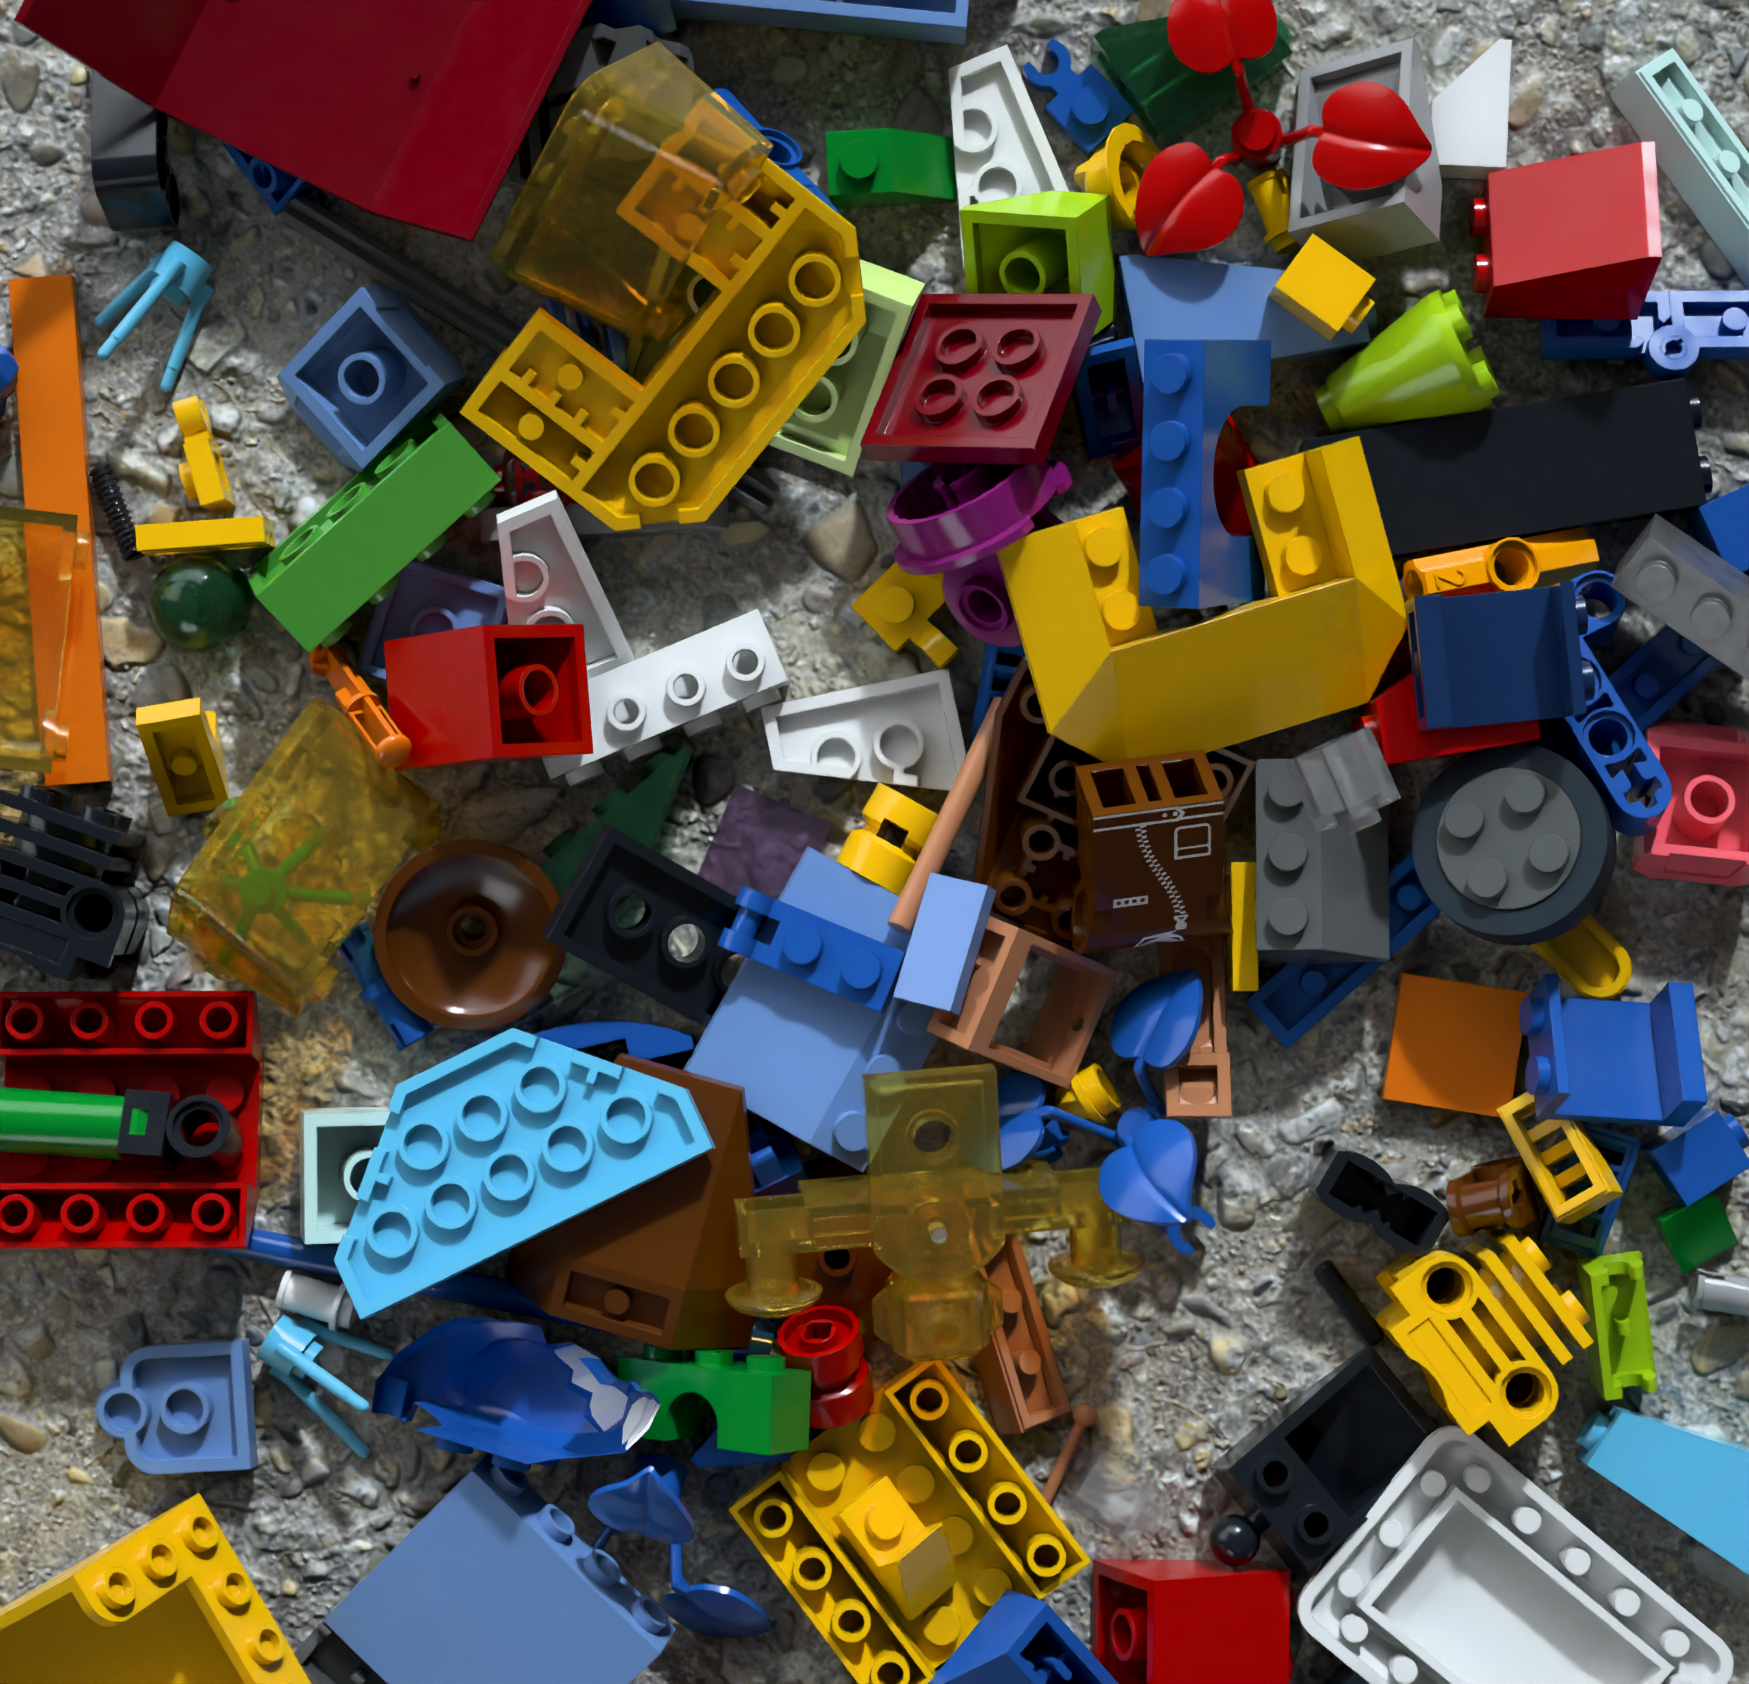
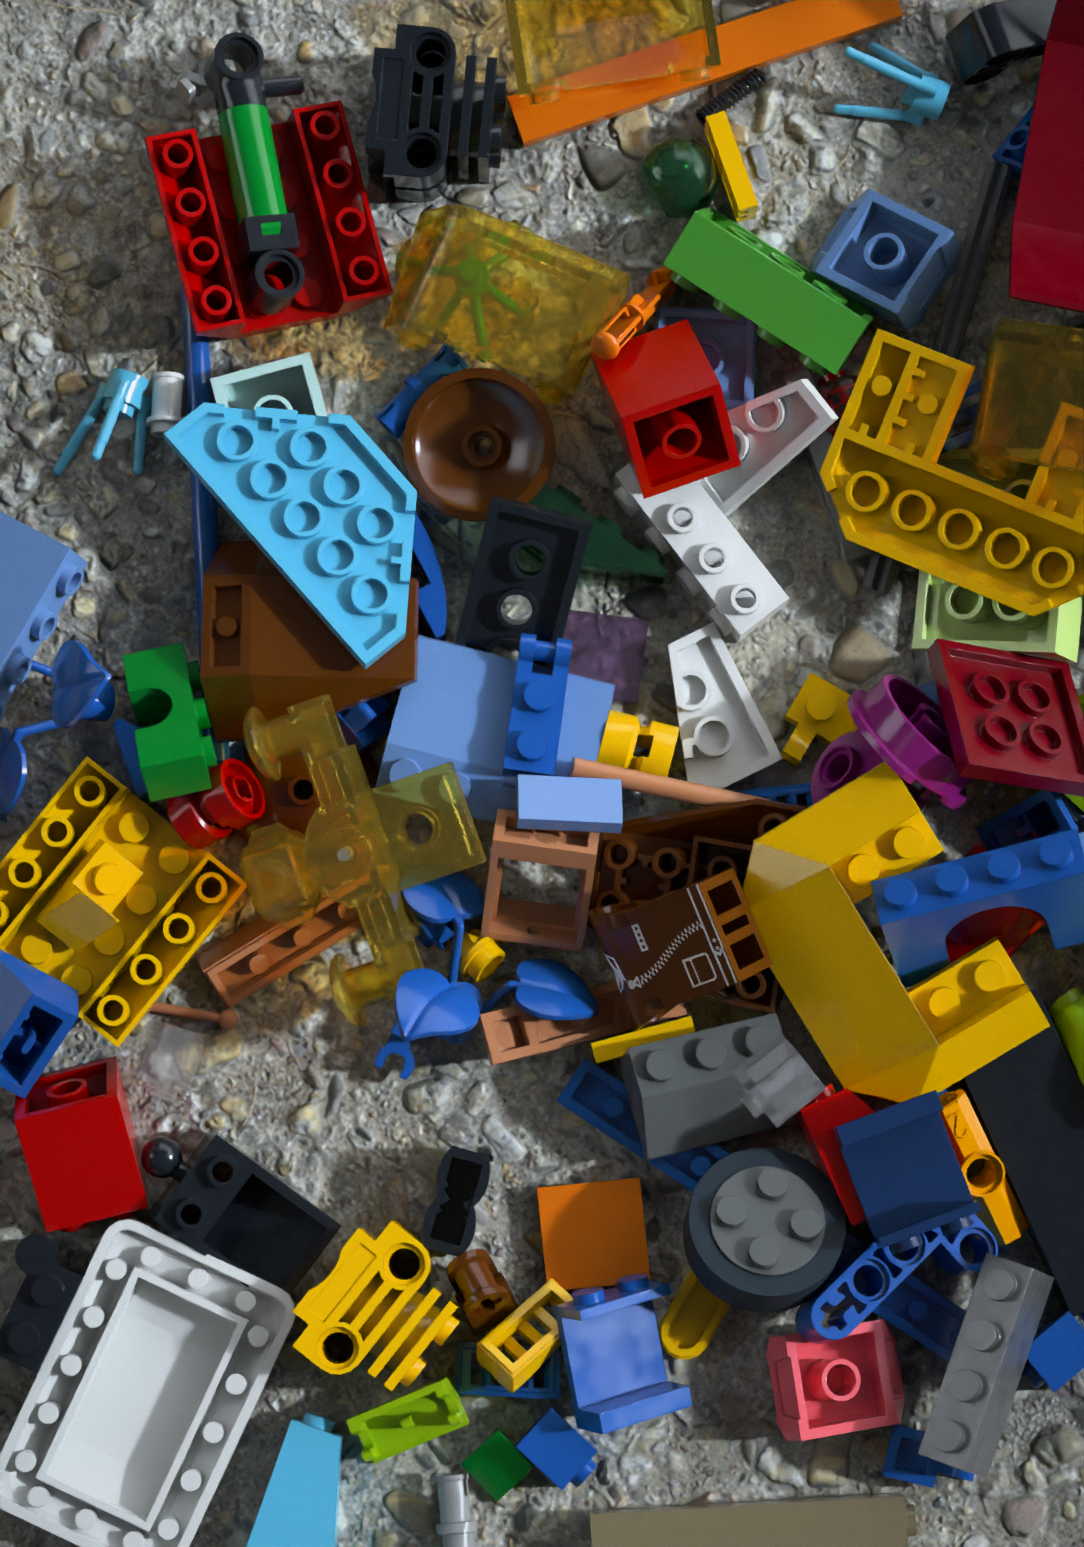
camera: 70 degrees right, 5 degrees down
medium blue plate [96,1338,258,1475] -> none
yellow slope [136,697,231,817] -> none
yellow plate [172,396,236,512] -> none
blue animal [371,1317,661,1472] -> none
black piece [1314,1260,1384,1347] -> none

